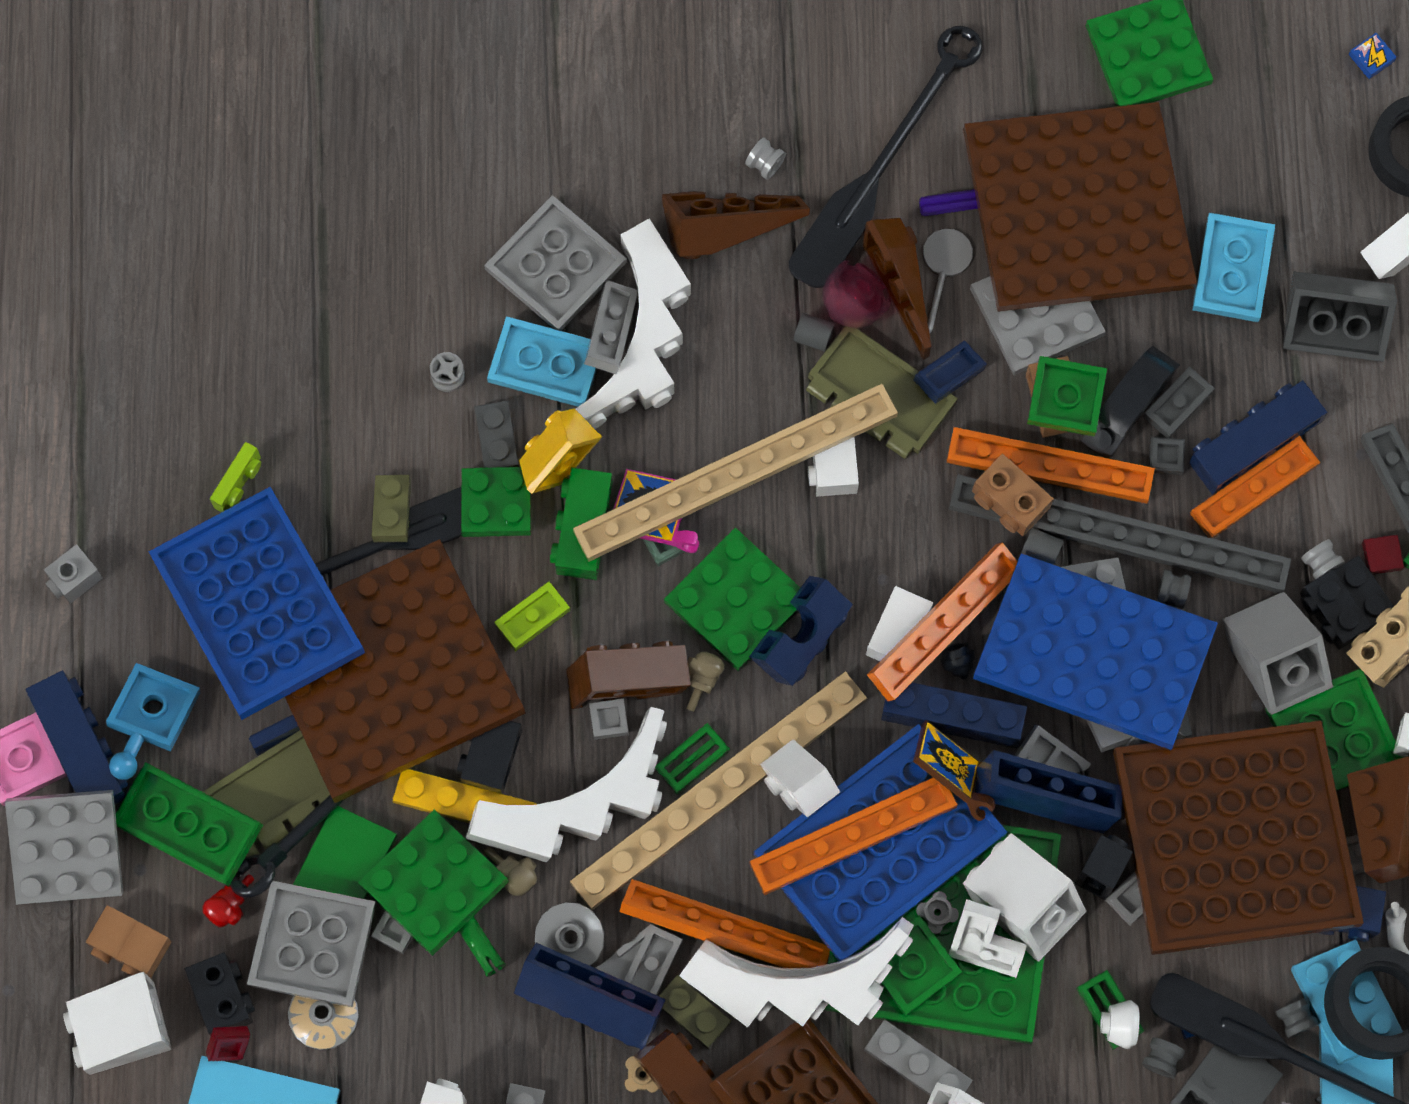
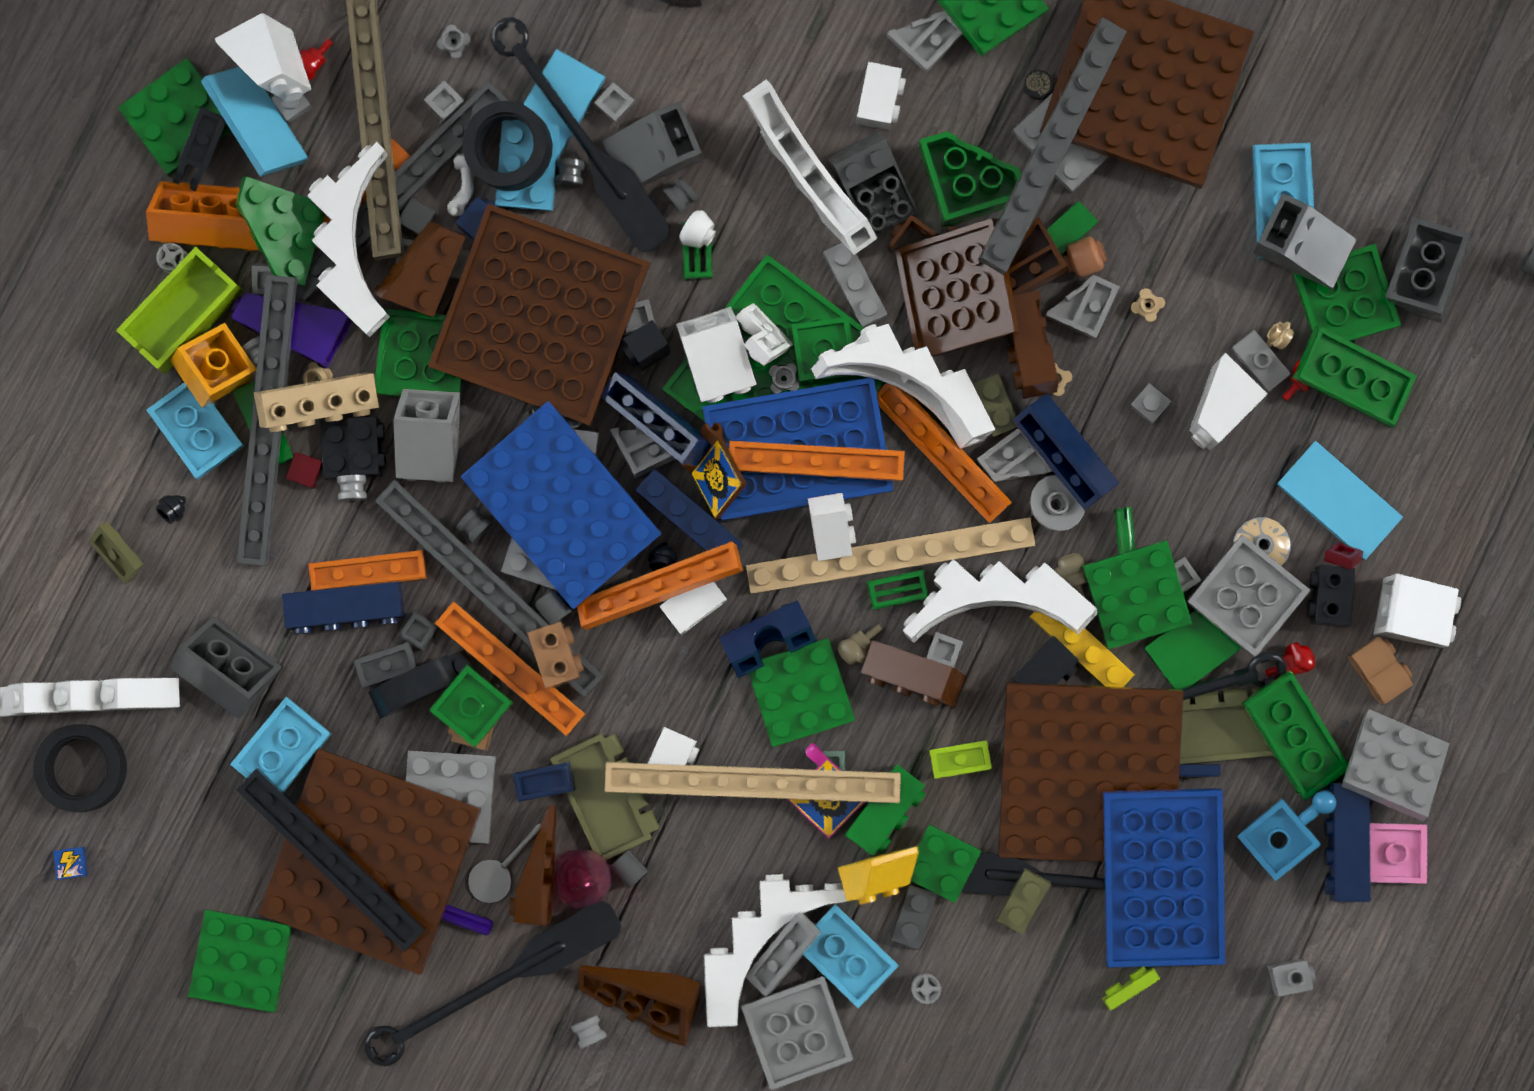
camera: 145 degrees left, 10 degrees up
none -> black plate [237,768,427,952]

